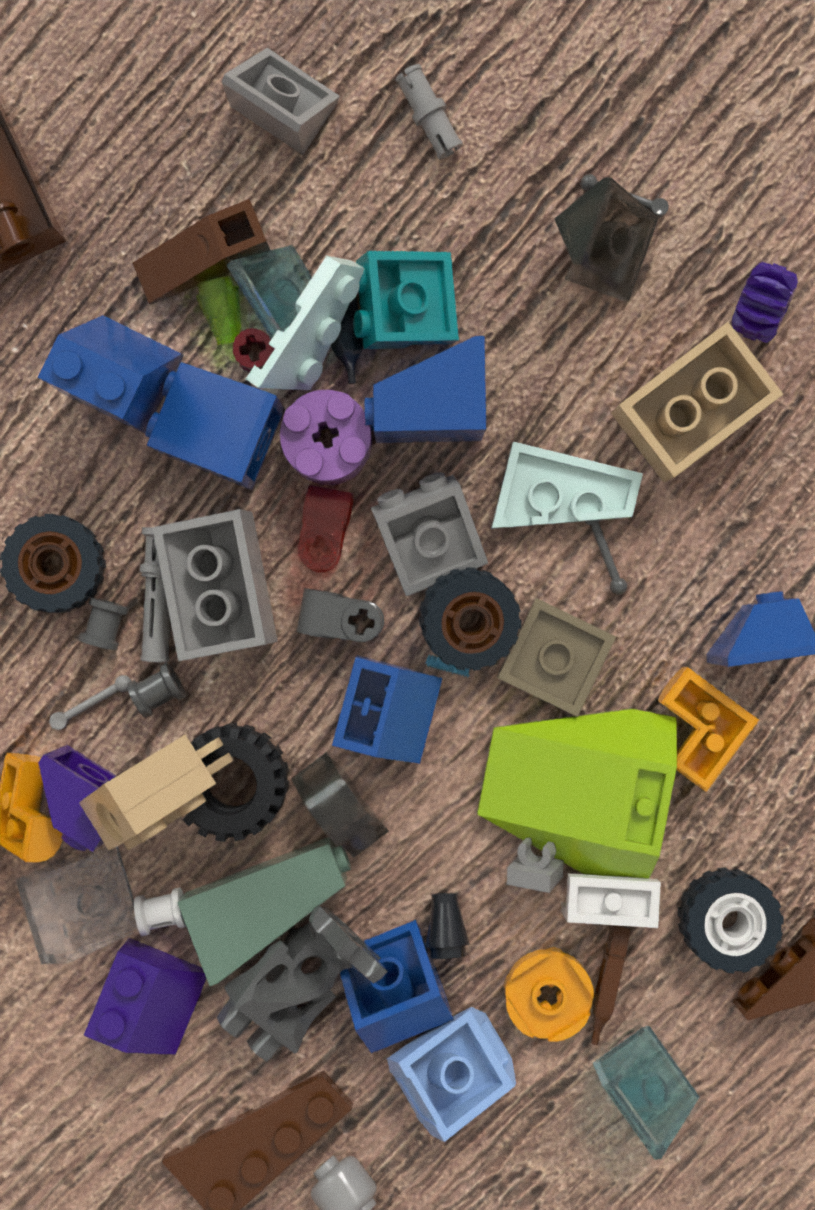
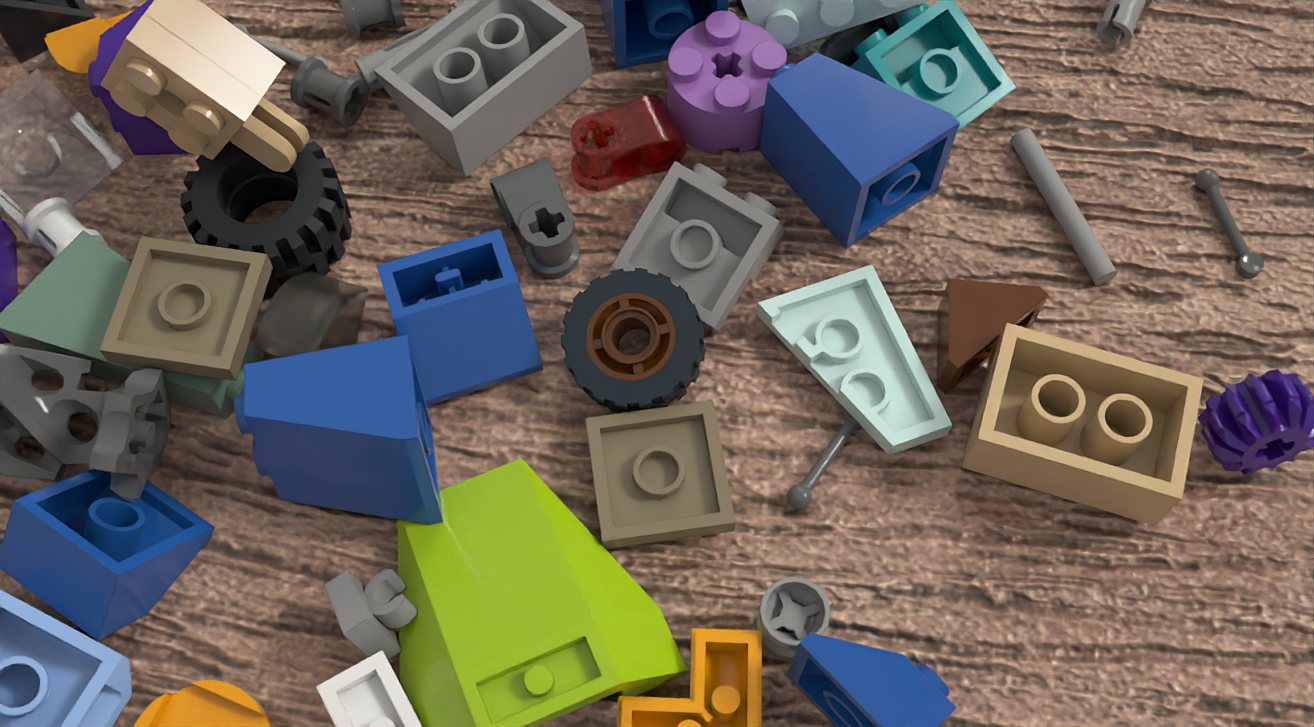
camera: 50 degrees right, 25 degrees down
medium azure leg [425,654,470,678] -> none
black cone [426,892,470,959] -> none
clear smoke slope [554,177,659,301] -> none
none -> dark tan plate [99,236,273,381]
none -> blue slope [234,335,443,524]
none -> light grey wheel [755,577,831,662]
none -> reddish brown slope [937,279,1049,395]
none -> light grey bar [1010,128,1118,285]

